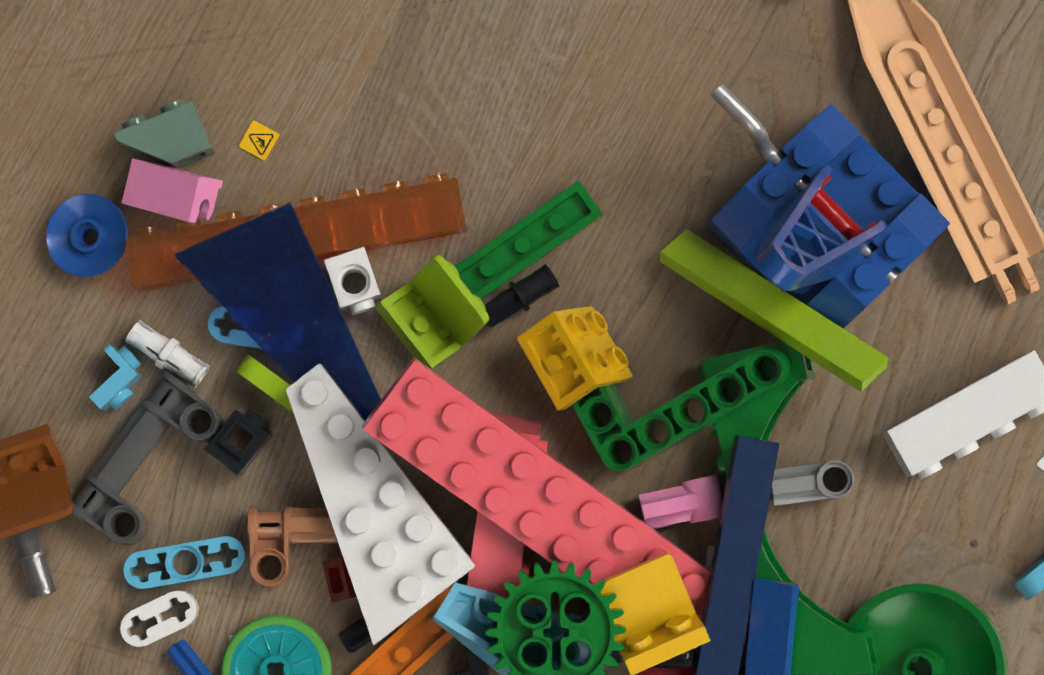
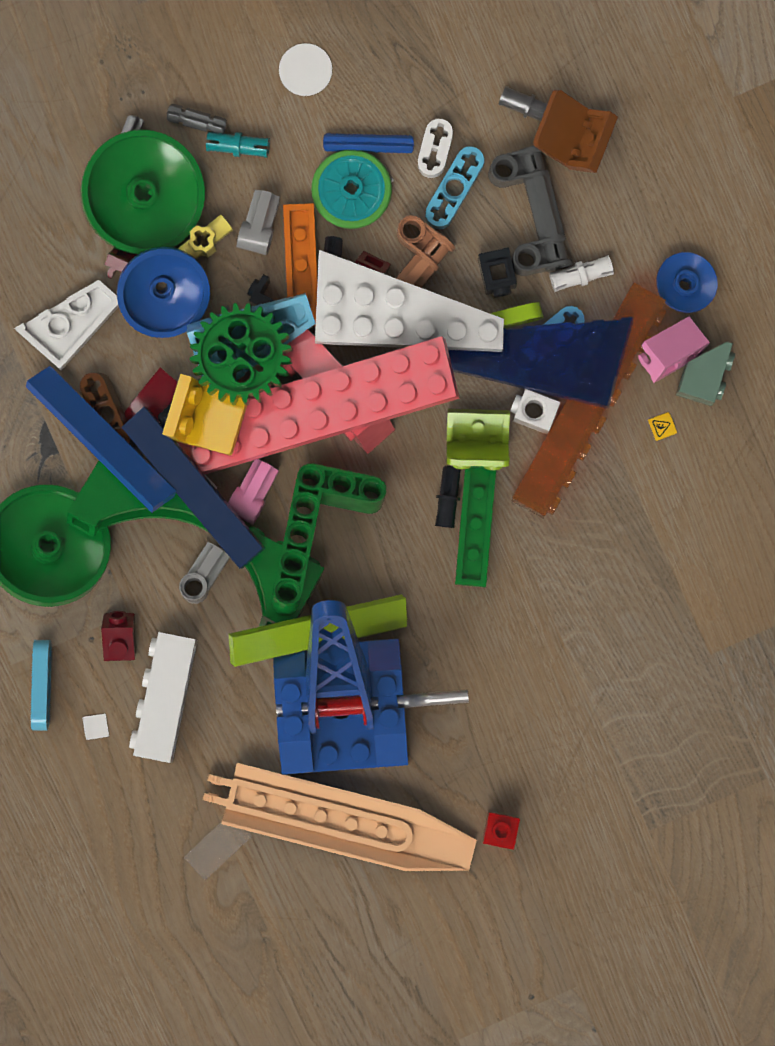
camera: 135 degrees right, 0 degrees up
medium azure bracket [89,344,143,411] -> none
yellow bracket [517,306,633,411] -> none
none -> dark red bracket [101,610,136,661]

